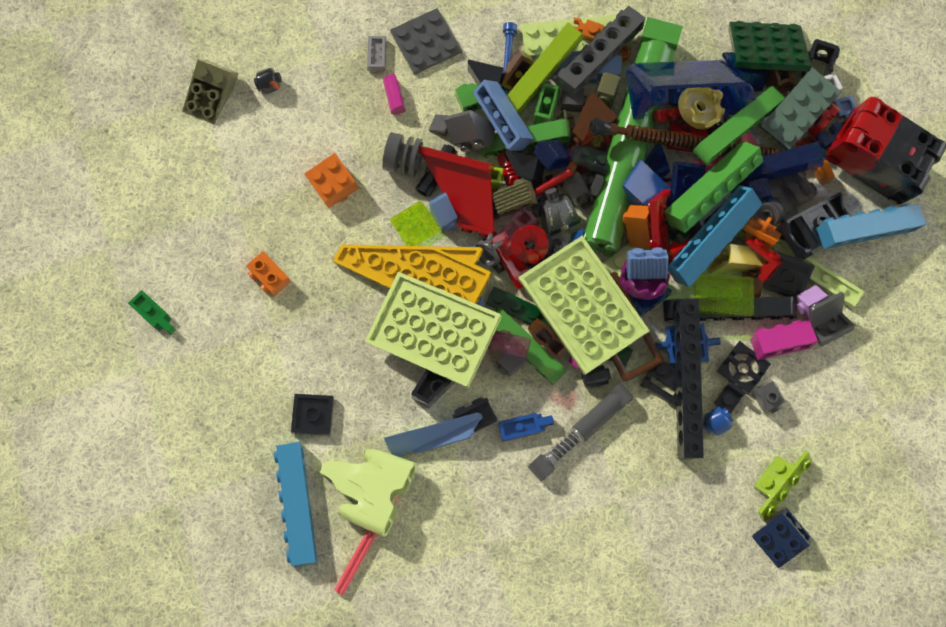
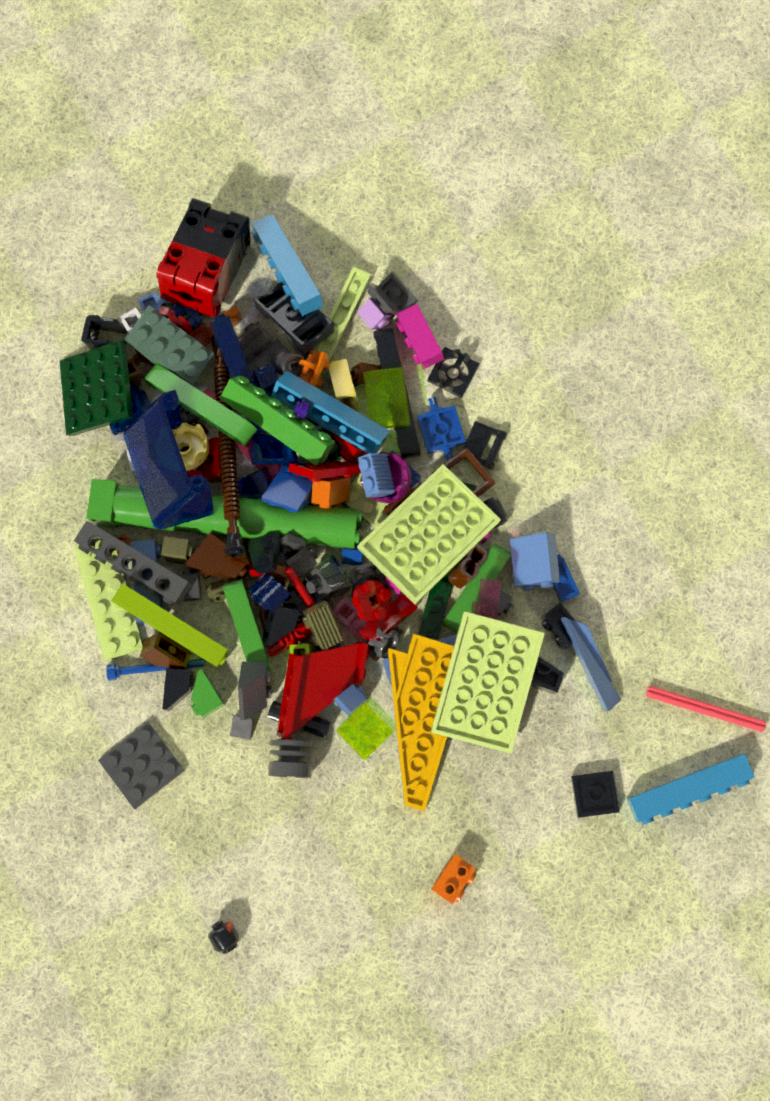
camera: 100 degrees left, 5 degrees up
green hinge [128,290,176,335] -> none
olive slope [182,59,239,124] -> none
orange brick [304,153,359,209] -> none
yellowish green rock [320,448,417,537] -> none
light grey plate [367,36,387,71] -> none
dark pink brick [383,74,406,115] -> none
medium blue brick [473,80,534,151] -> none
dark grey piece [528,383,634,482] -> none
bright green brick [533,83,560,125] -> none
orange plate [573,18,604,42] -> none
black brick [673,299,704,459] -> none
blue head [703,407,734,436] -> none
black bracket [714,382,746,414] -> none
red bracket [746,238,783,282] -> none
dark grey brick [752,381,785,414] -> none
dark blue bracket [752,507,813,568] -> none
lime bracket [754,450,812,521] -> none
black plate [763,252,815,300] -> none
none -> dark purple plate [294,399,310,419]
none -> medium blue brick [510,532,560,591]

